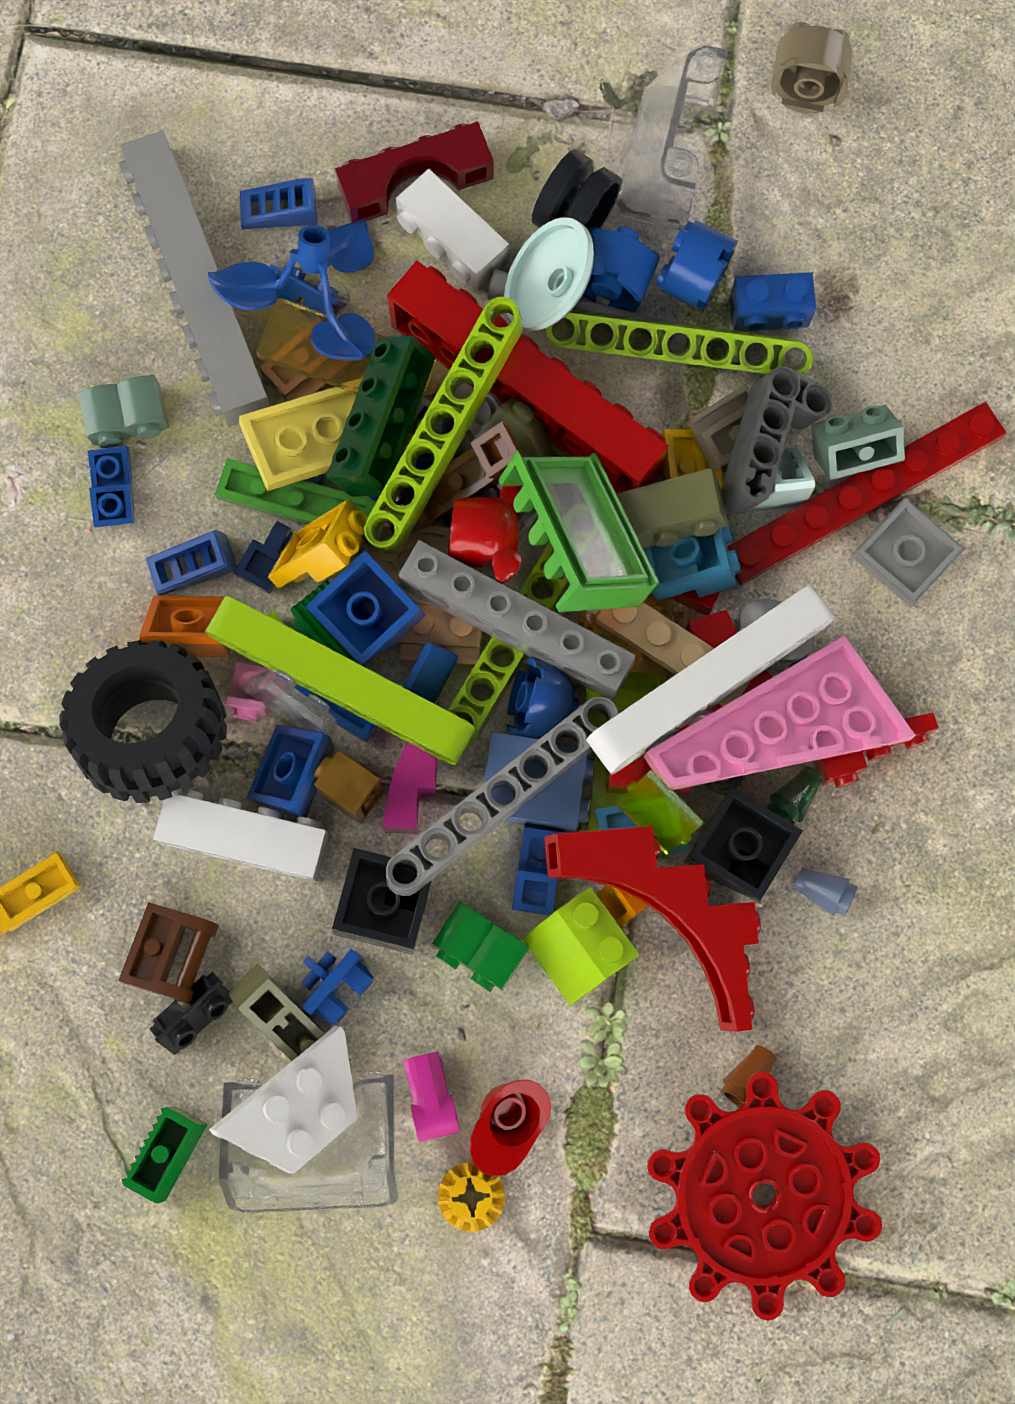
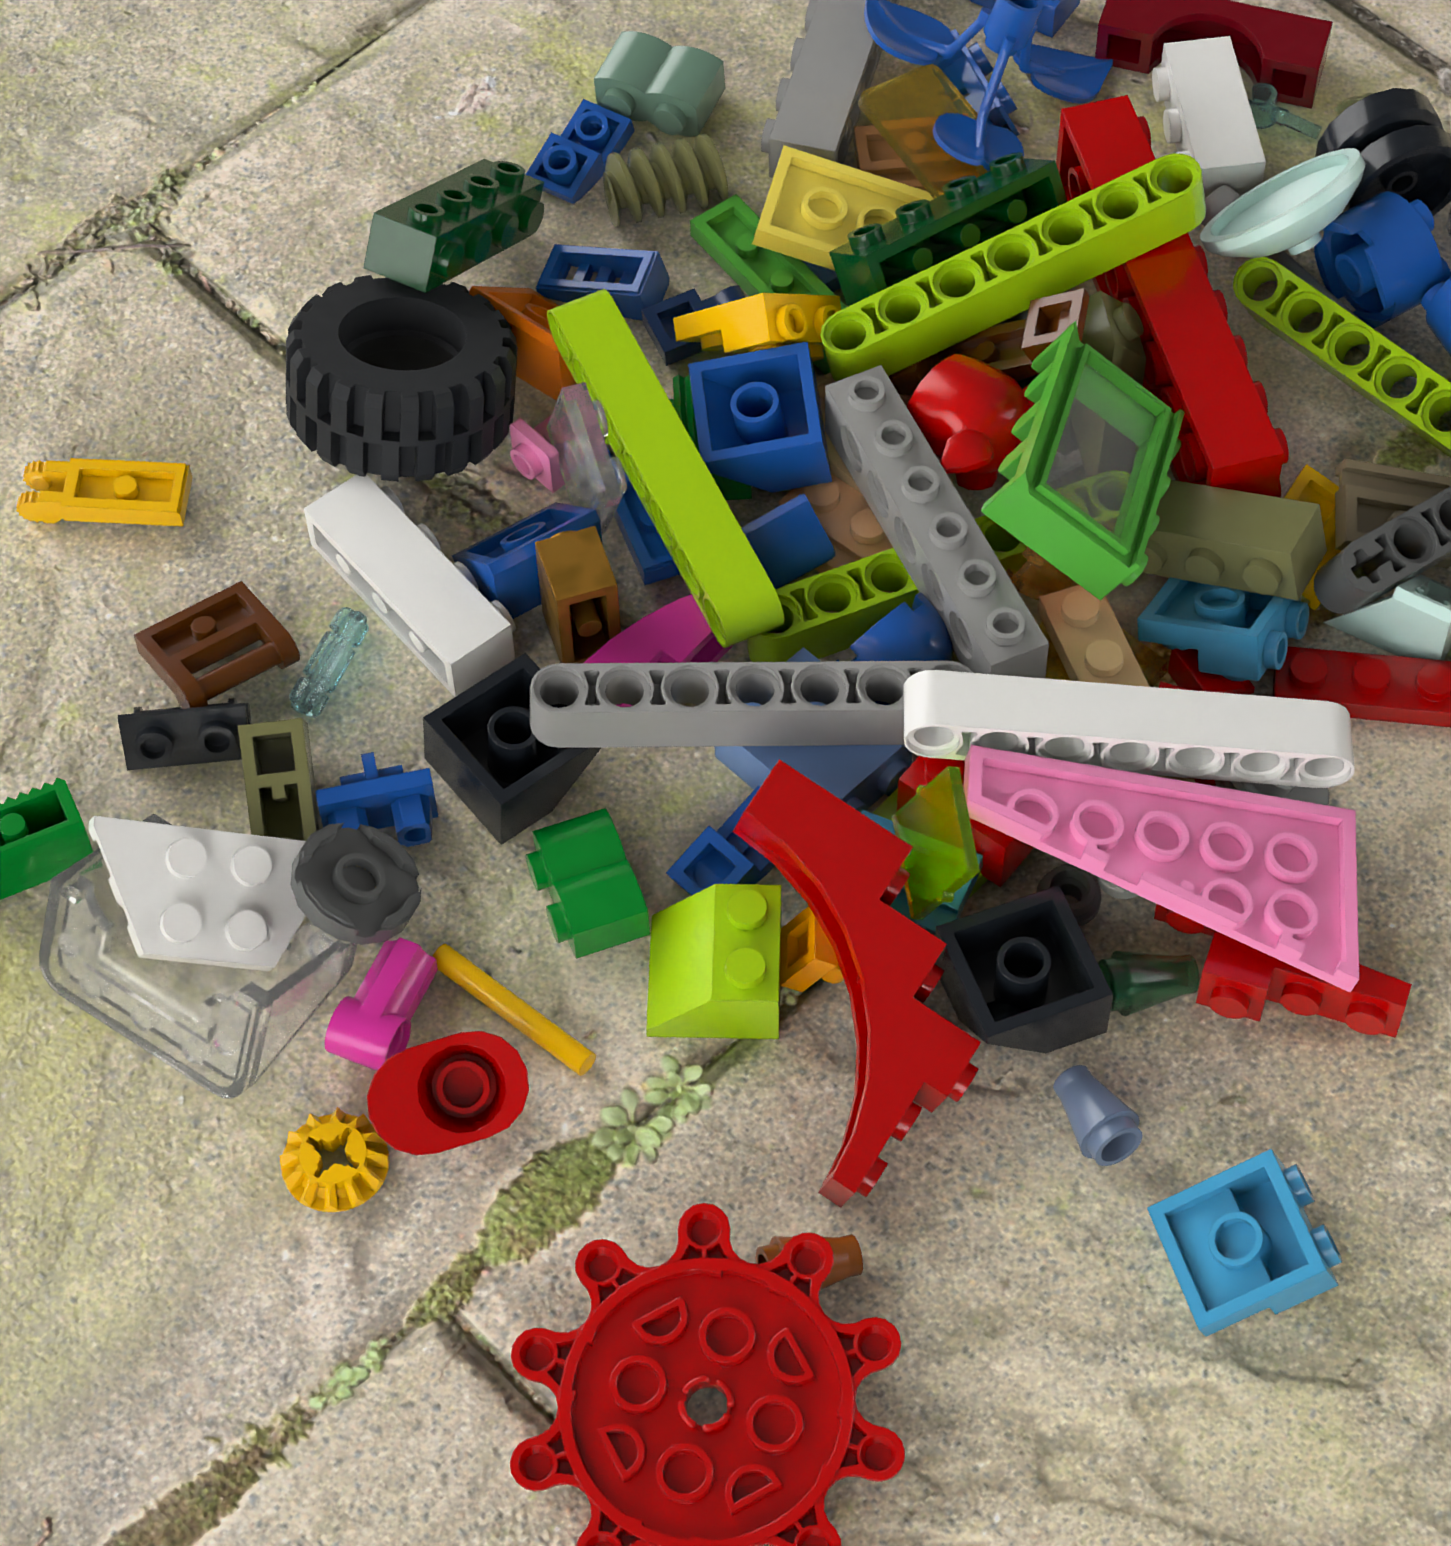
camera: 40 degrees right, 20 degrees down
none -> clear light blue axle [289,607,369,718]
none -> dark grey tile [290,823,422,945]
none -> dark green brick [363,159,544,293]
none -> yellow bar [432,943,596,1076]
none -> olive piece [603,134,728,228]
none -> dark azure plate [1147,1149,1342,1337]
none -> clear light blue hand [1248,83,1322,140]

